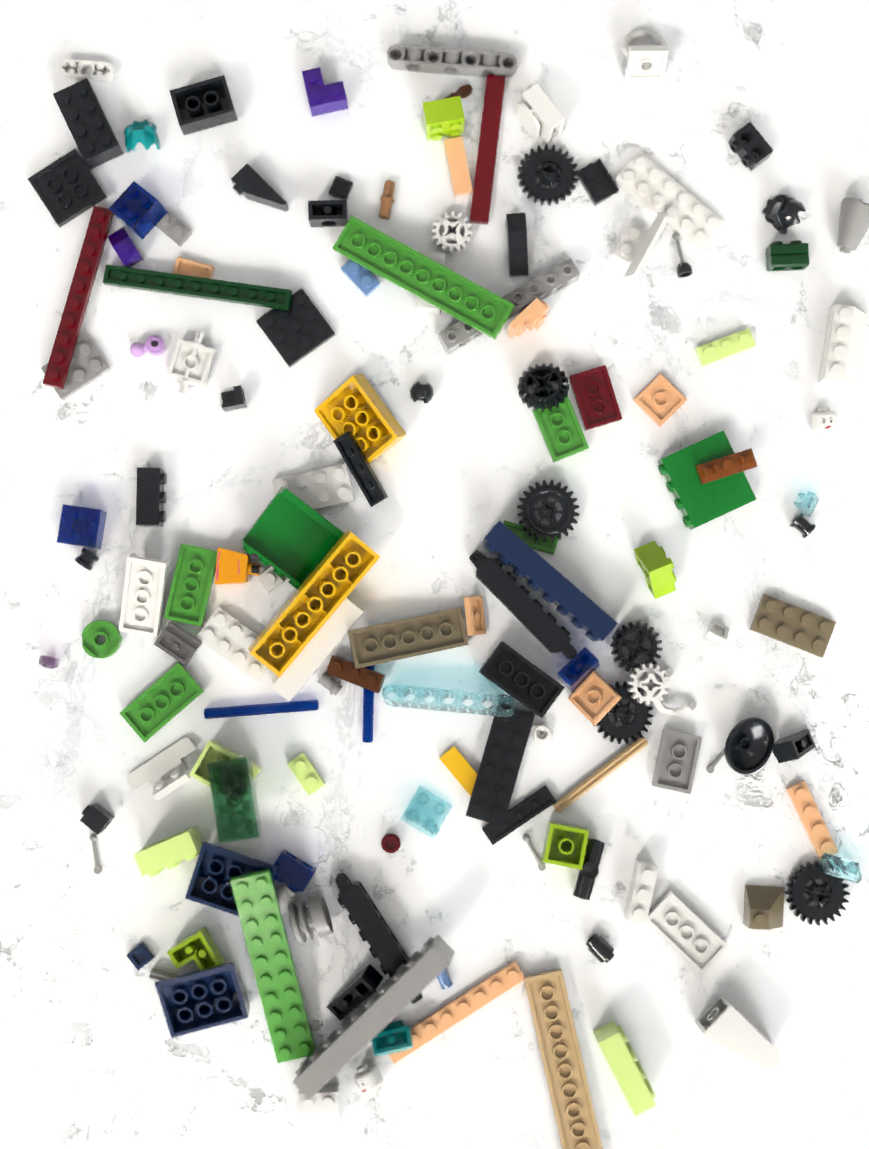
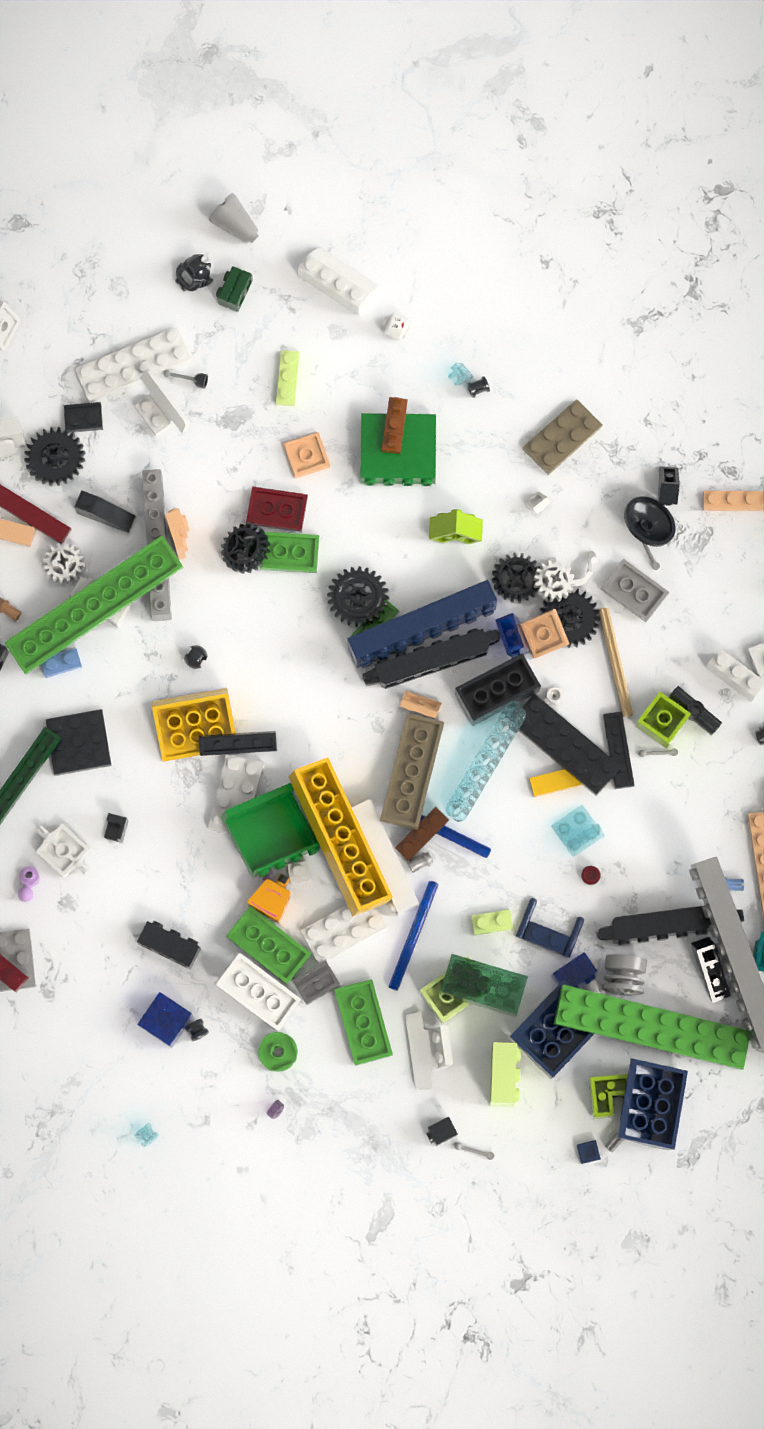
camera: 60 degrees left, 10 degrees down
black brick [728,122,774,171] -> none
none -> dark blue plate [515,898,584,958]

